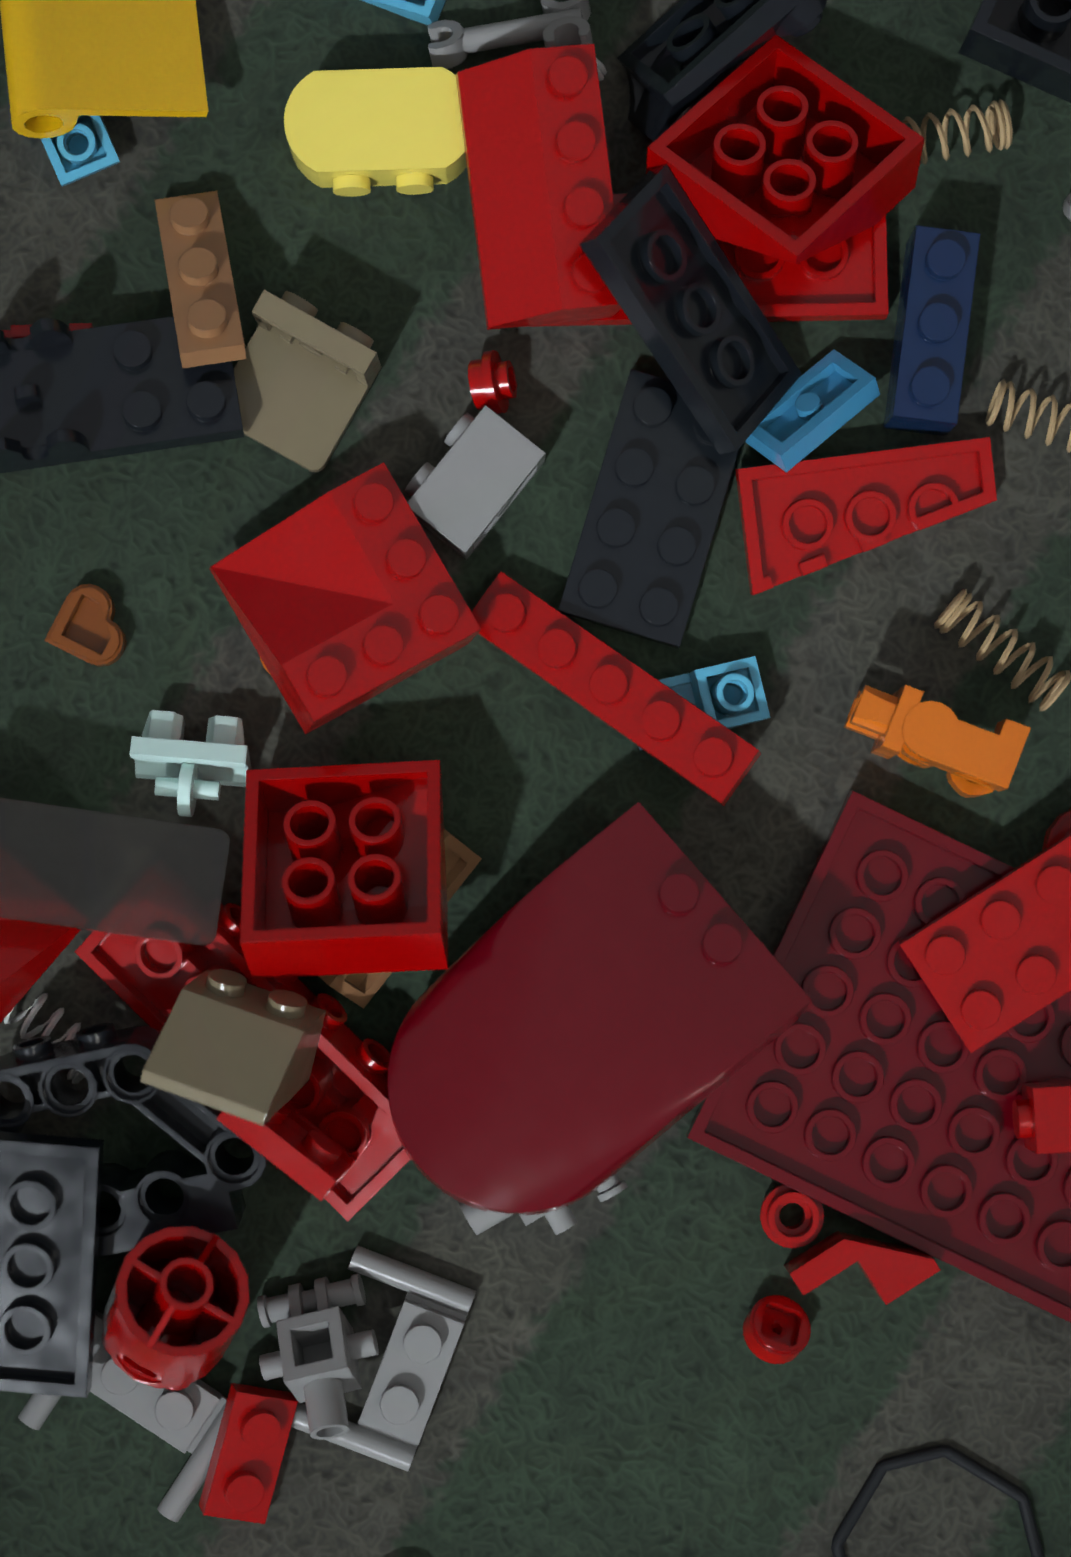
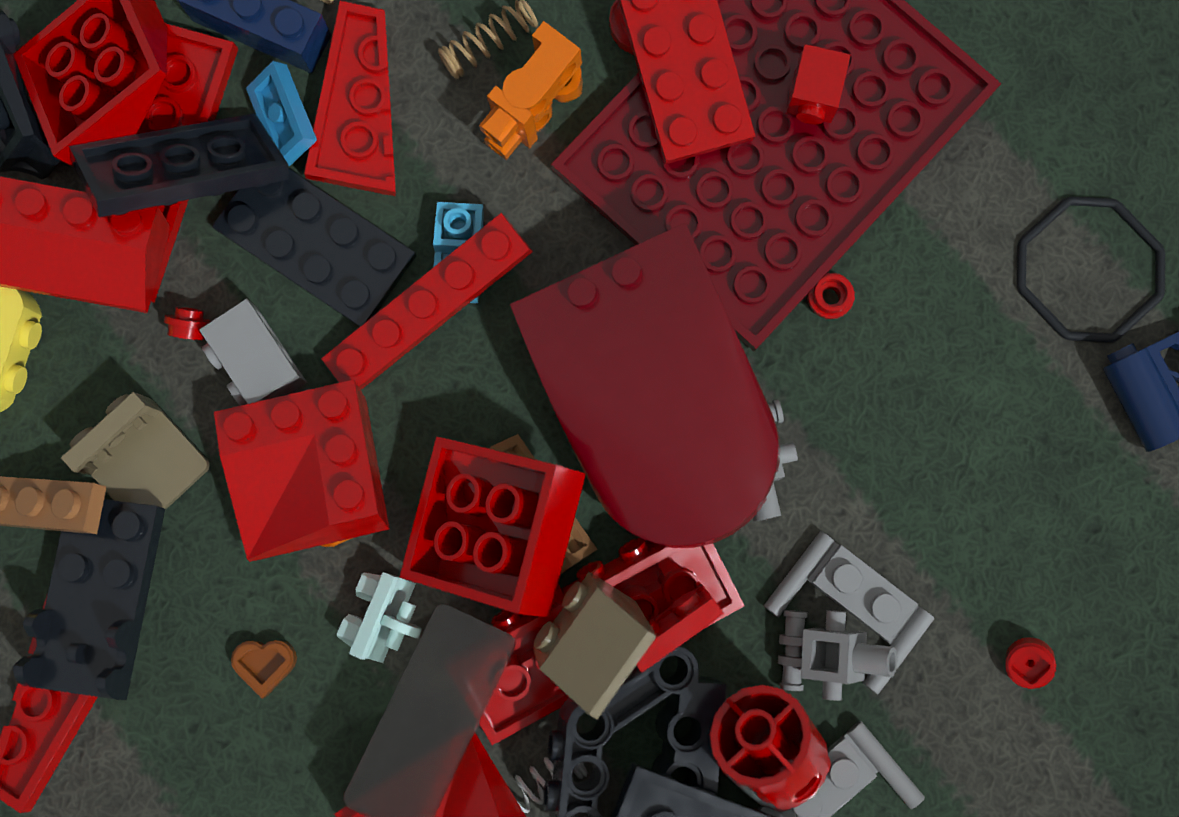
camera: 65 degrees left, 5 degrees down
red plate [199,1383,298,1524] -> none
red tile [743,1295,811,1364] -> none
red slope [784,1231,941,1305] -> none

